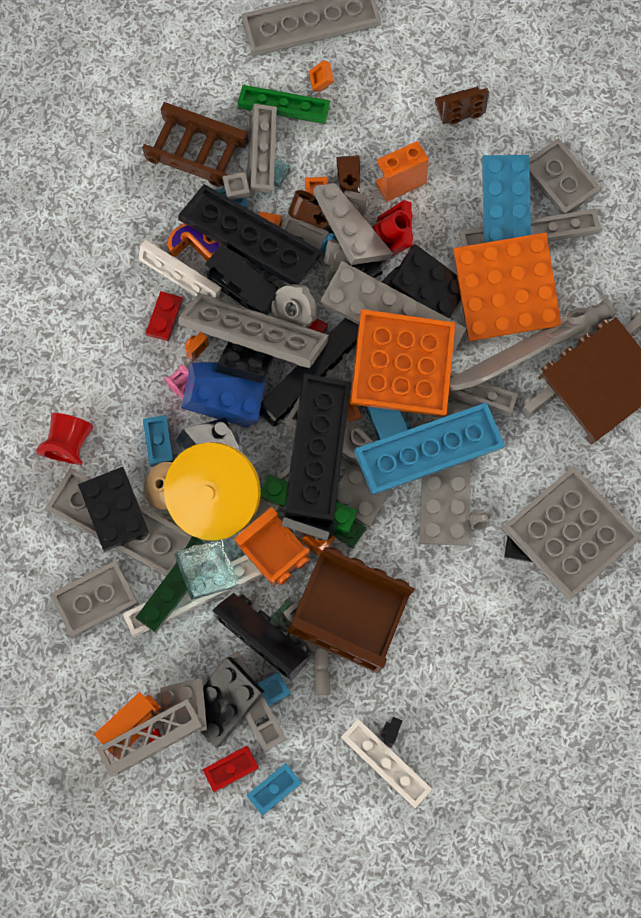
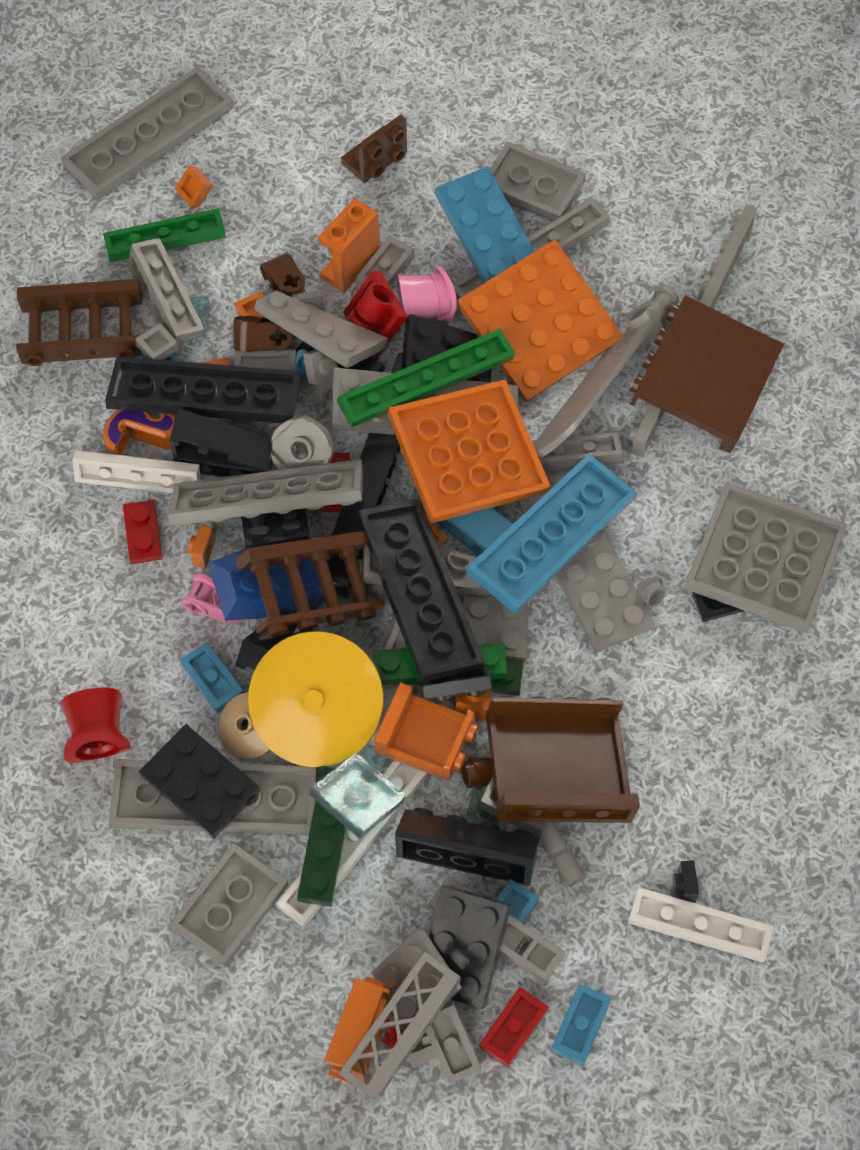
camera: 30 degrees left, 10 degrees down
none -> reddish brown fence [235,531,385,637]
none -> green plate [336,329,516,428]
none -> light grey plate [356,235,414,286]
none -> bright pink hat [397,265,456,323]
none -> light grey hinge [408,1001,482,1084]
none -> reddish brown cone [461,757,493,790]

